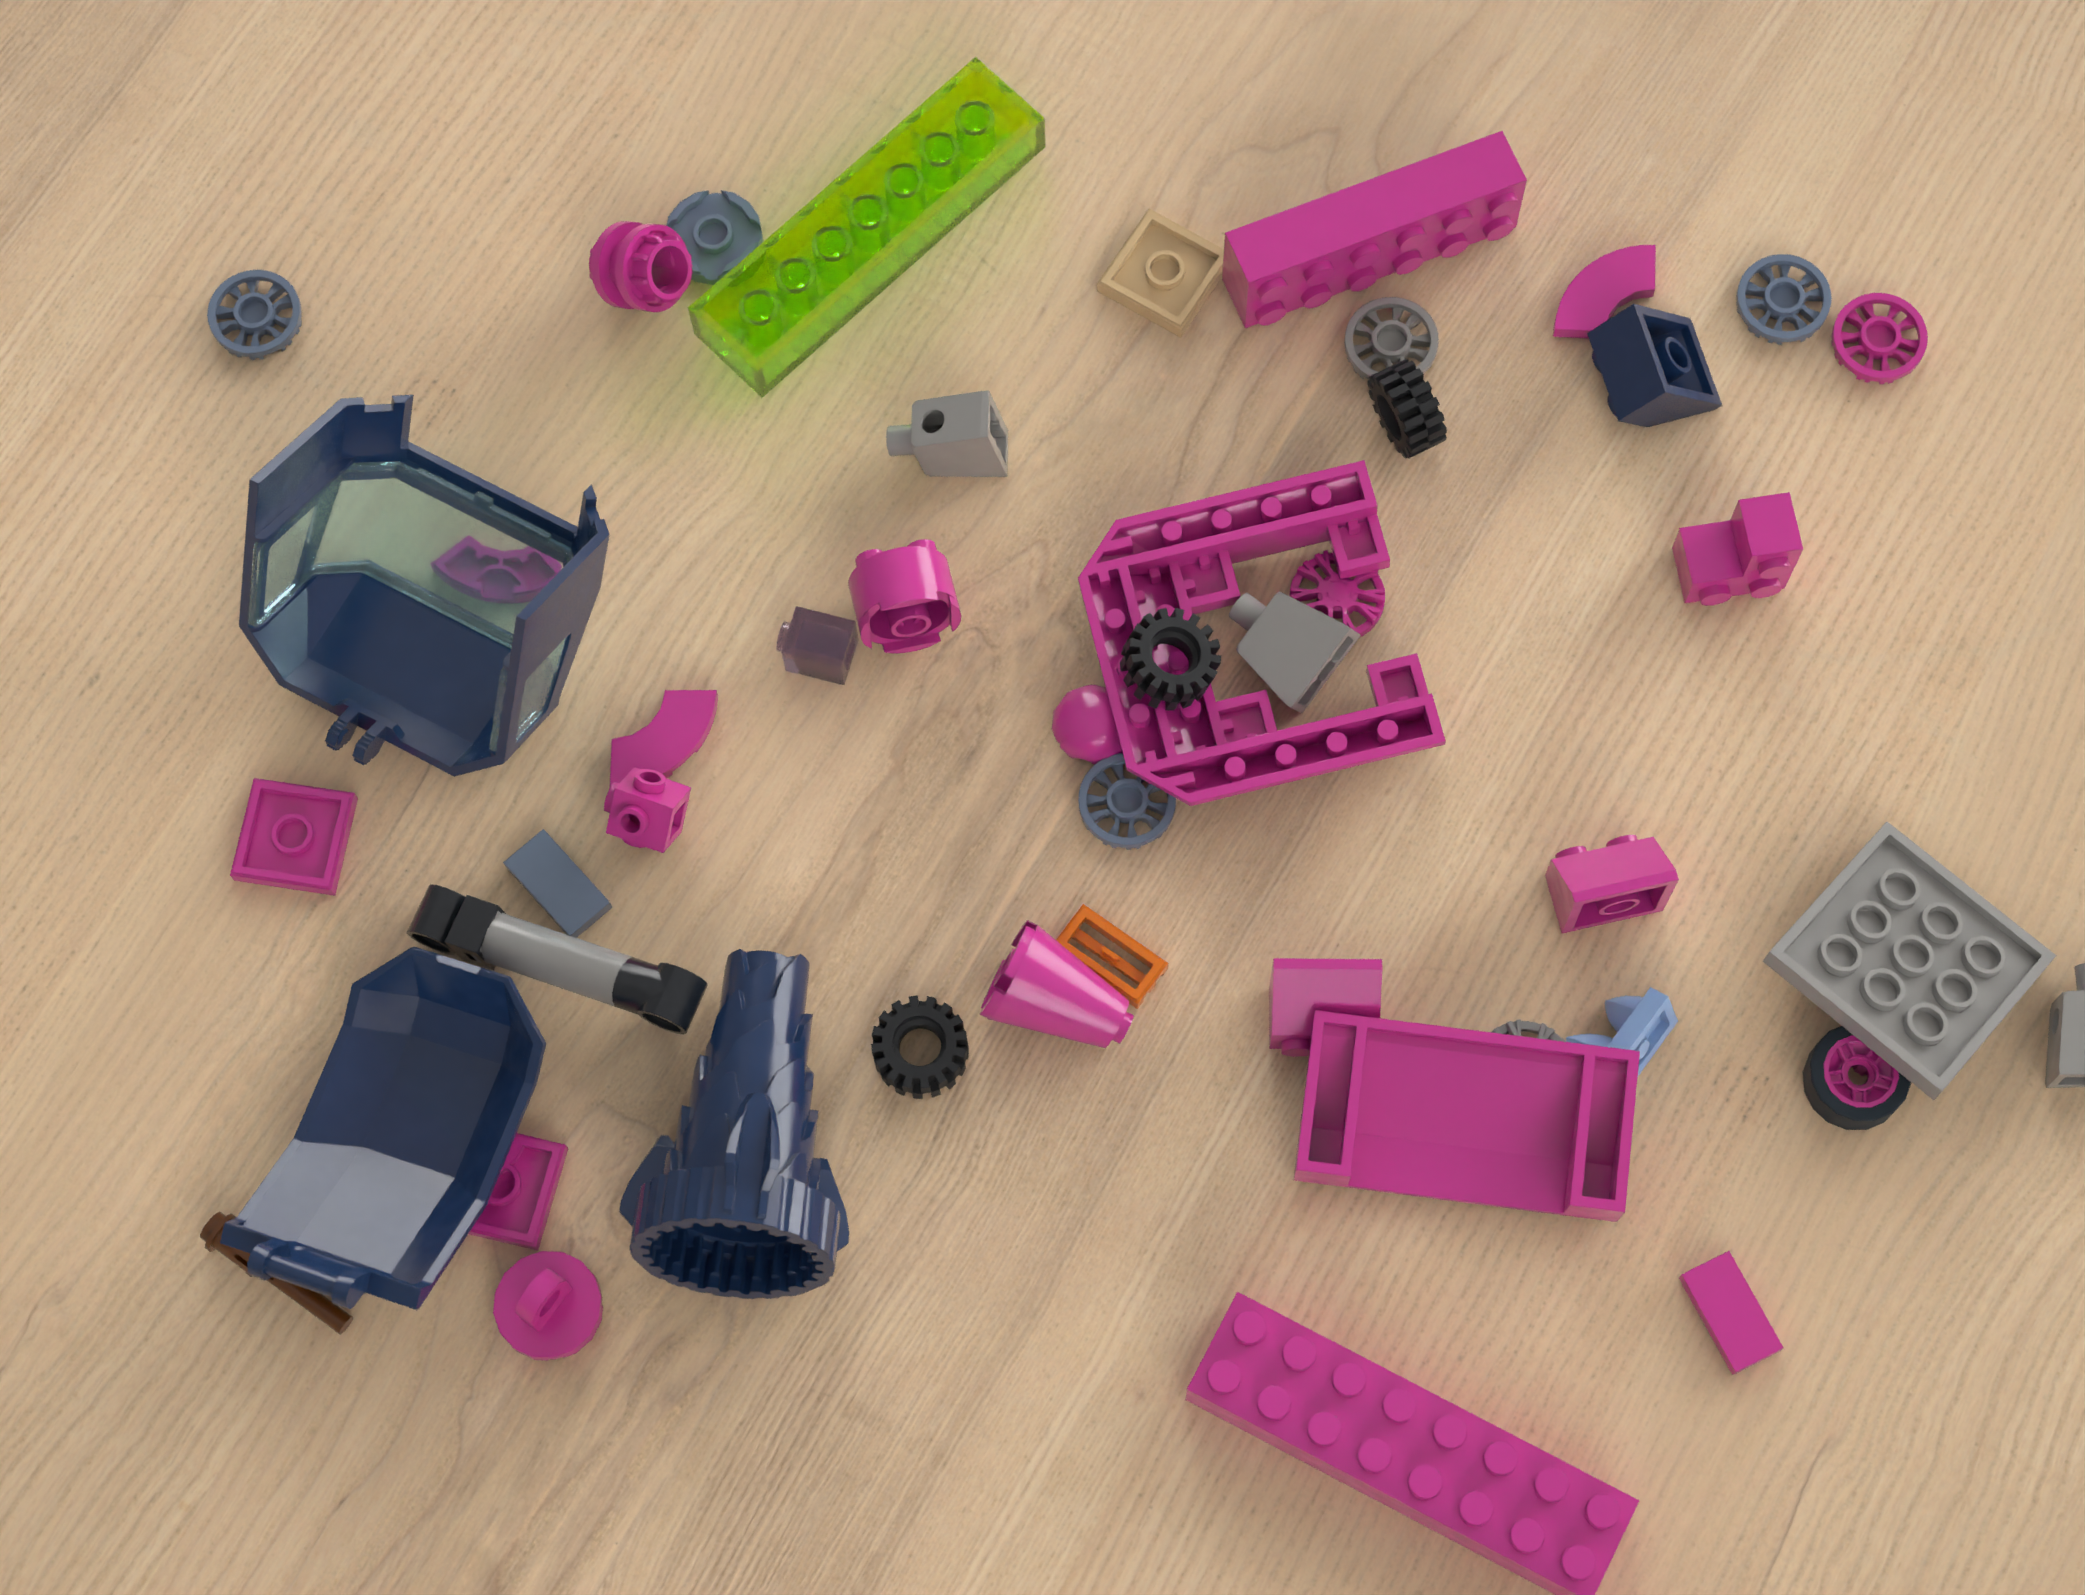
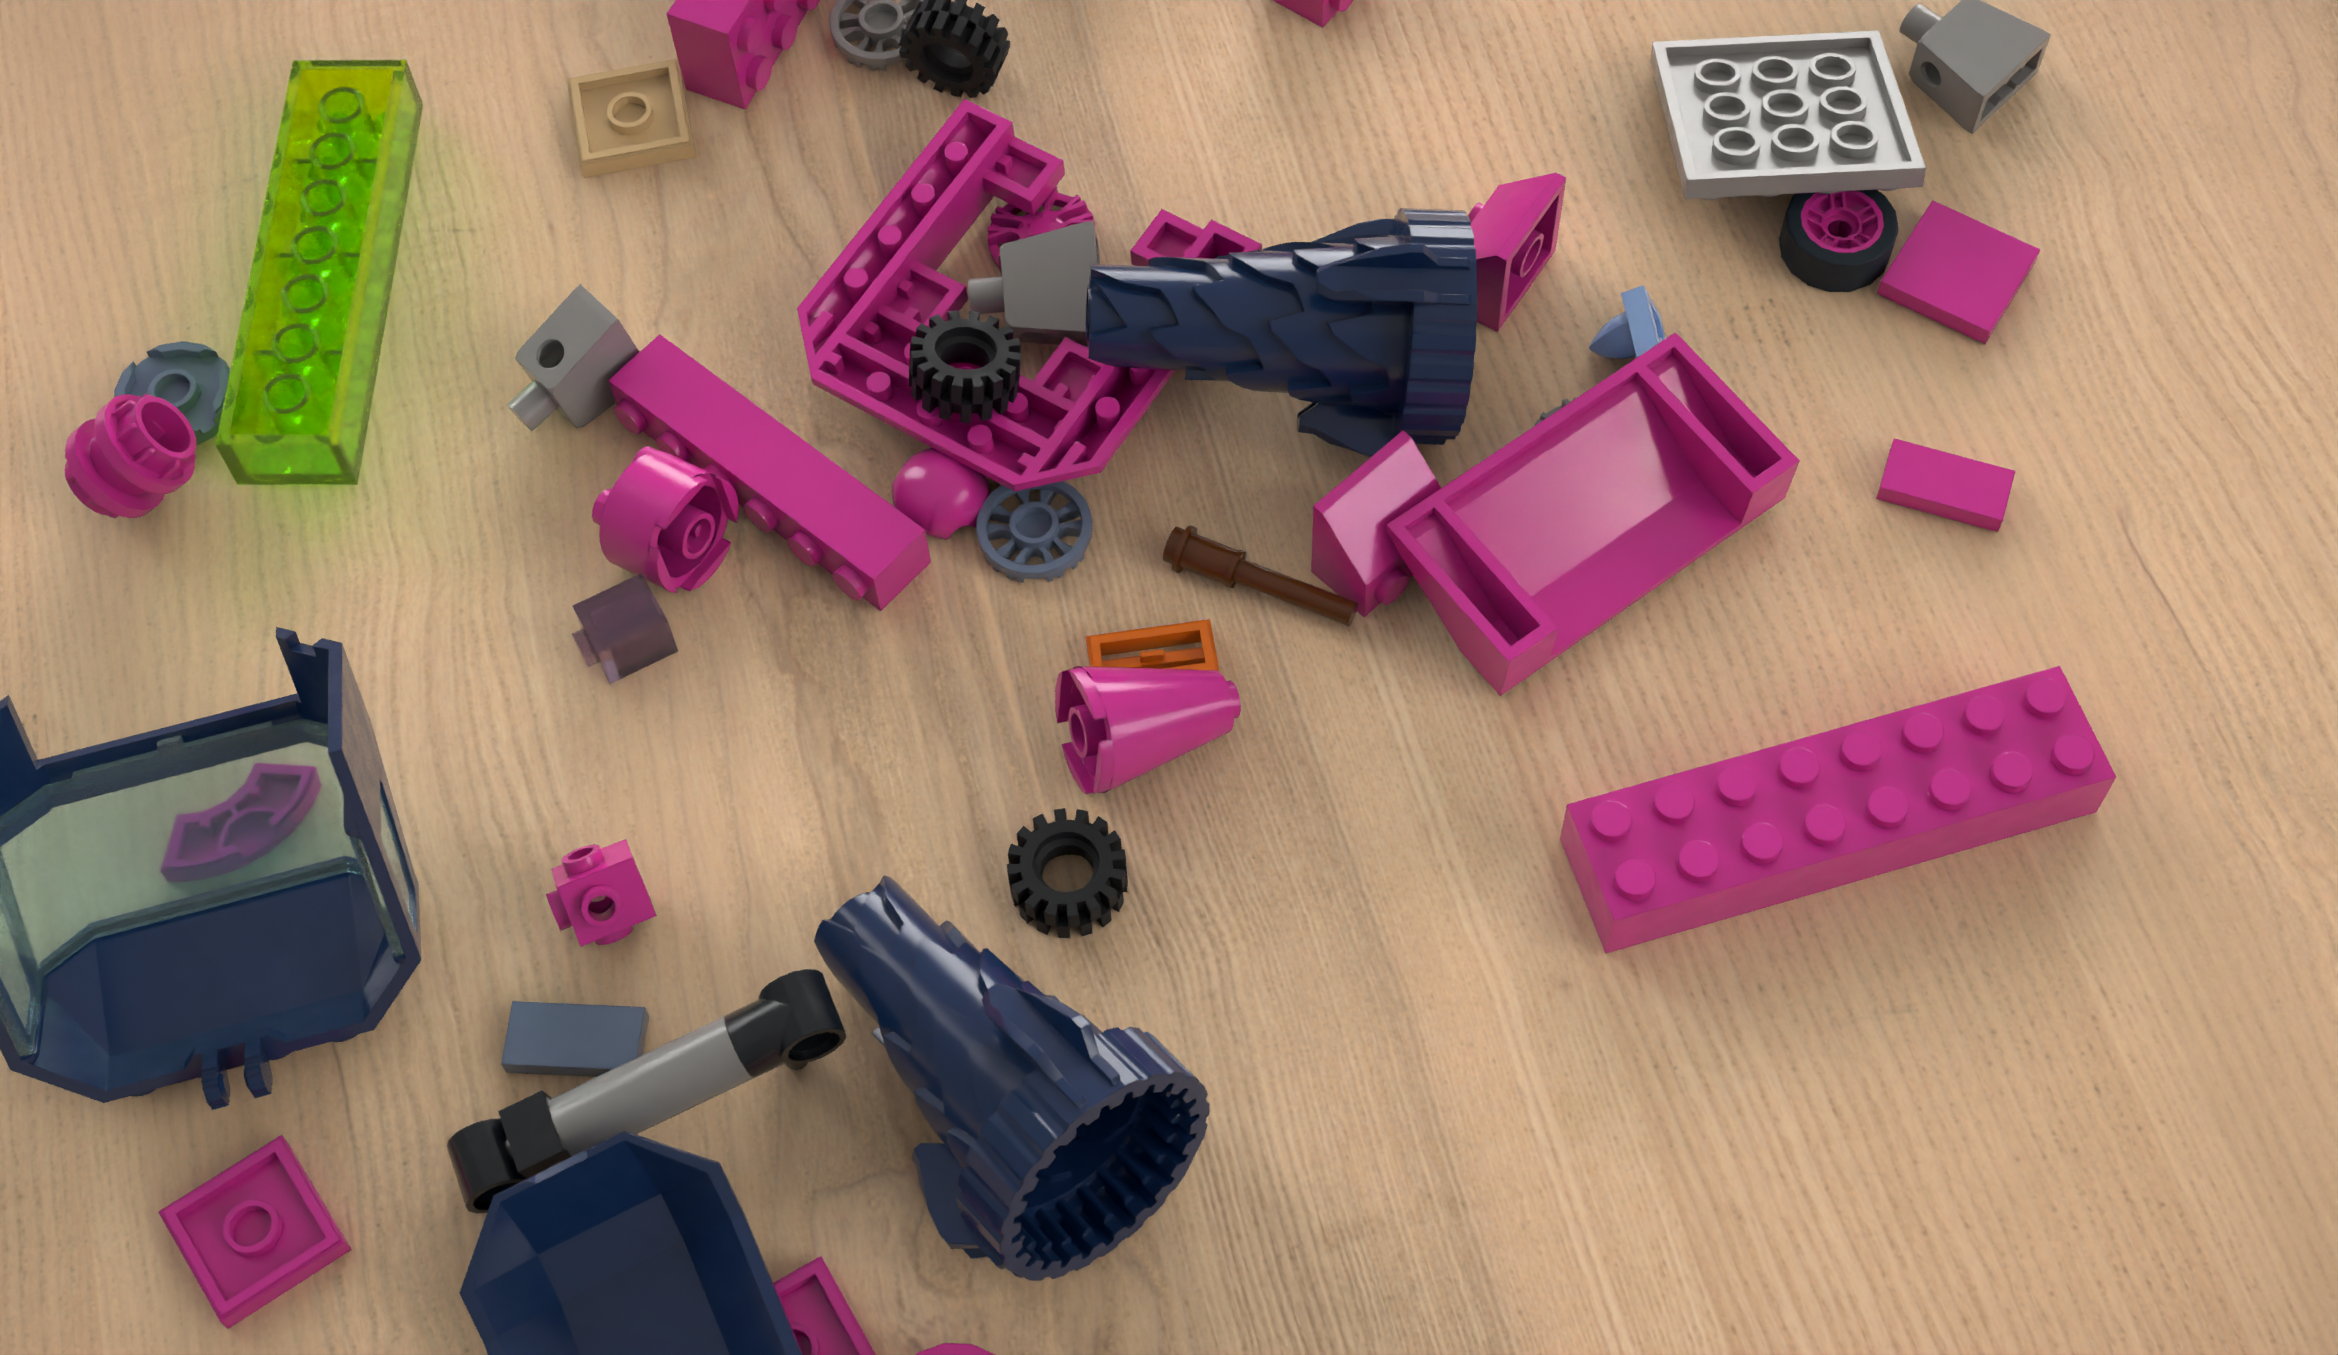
camera: 45 degrees left, 10 degrees down
dark pink tile [610,690,718,787] -> none
none -> dark pink brick [608,334,931,611]
none -> dark blue cone [1086,208,1478,457]
none -> reddish brown pin [1163,525,1358,626]
none -> dark pink tile [1877,200,2041,344]

